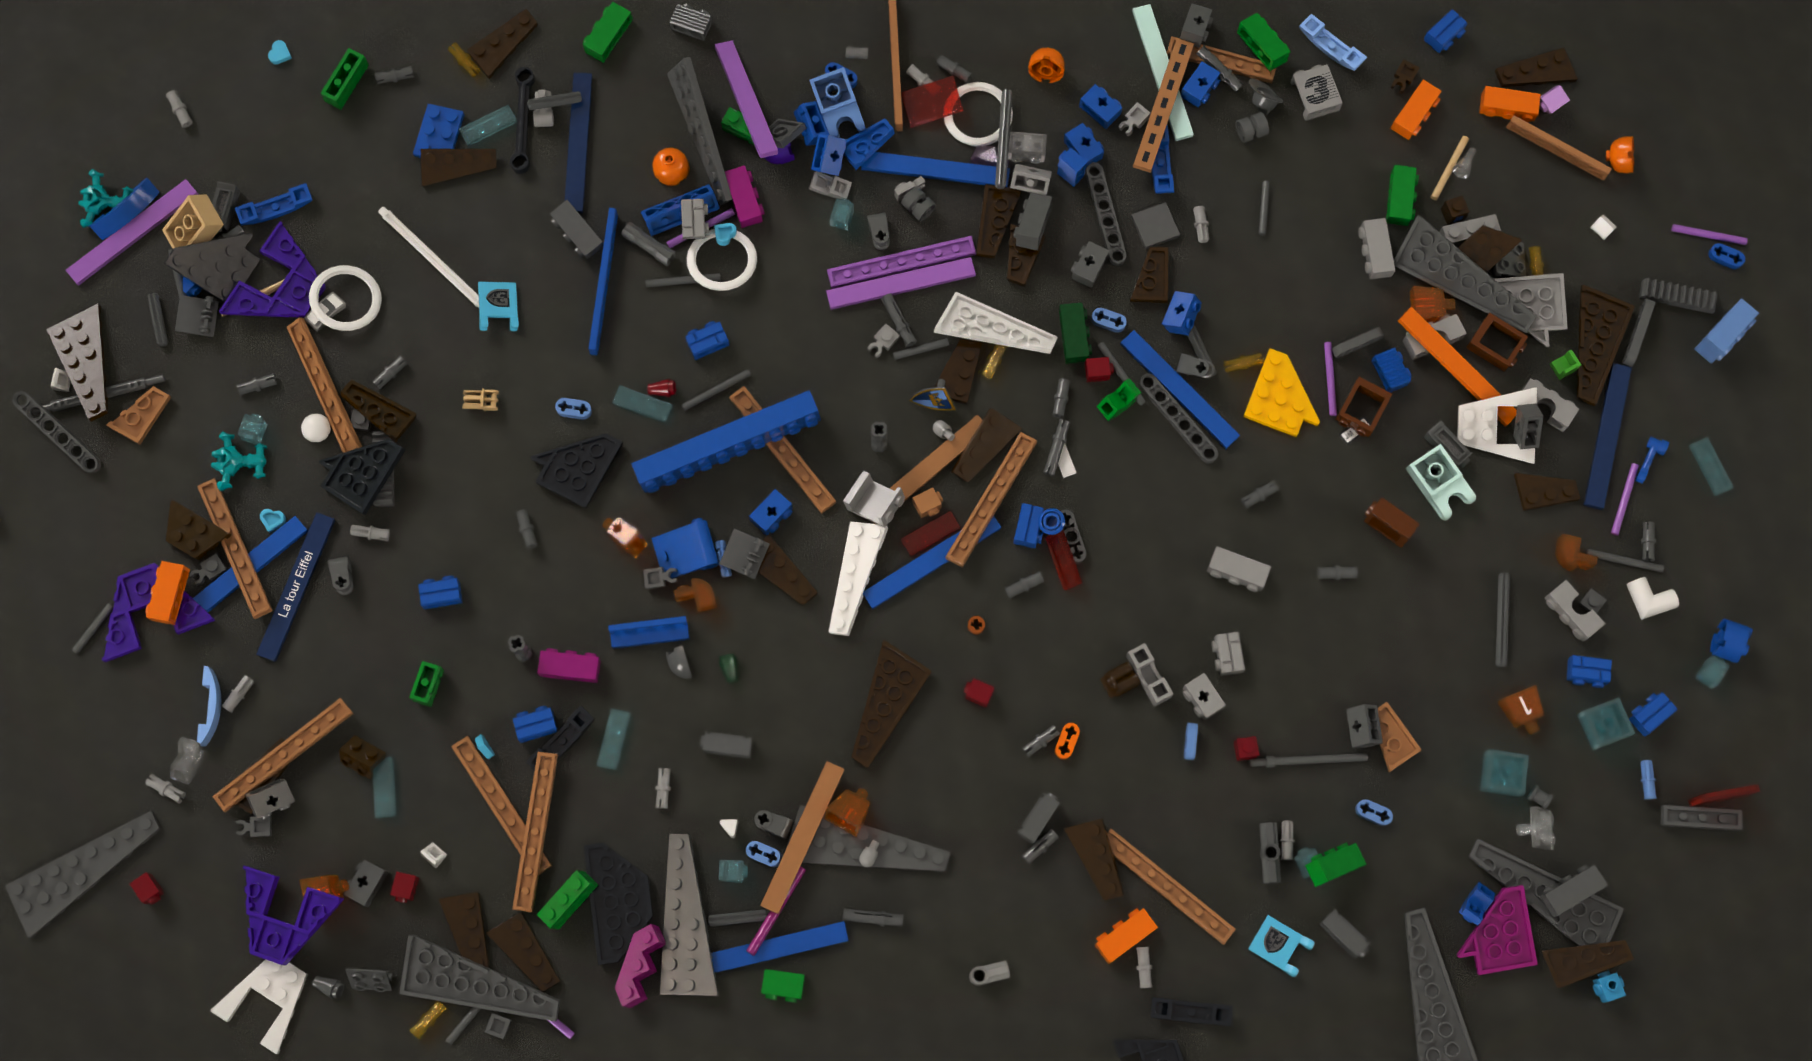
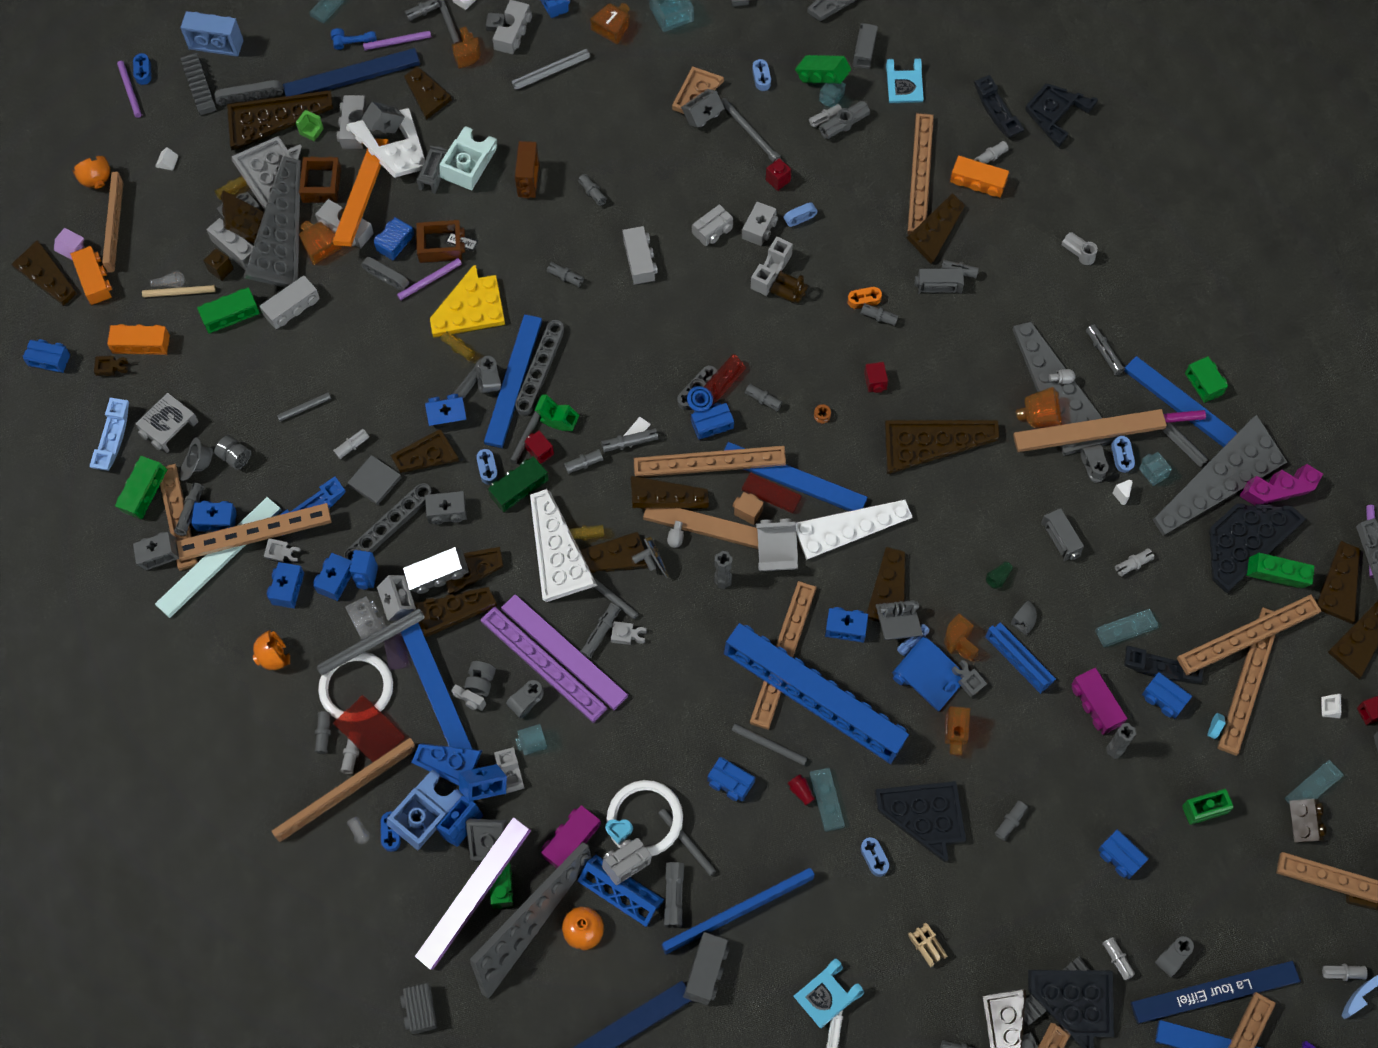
camera: 120 degrees left, 10 degrees down
medium lavender bar [666,208,735,248] -> none

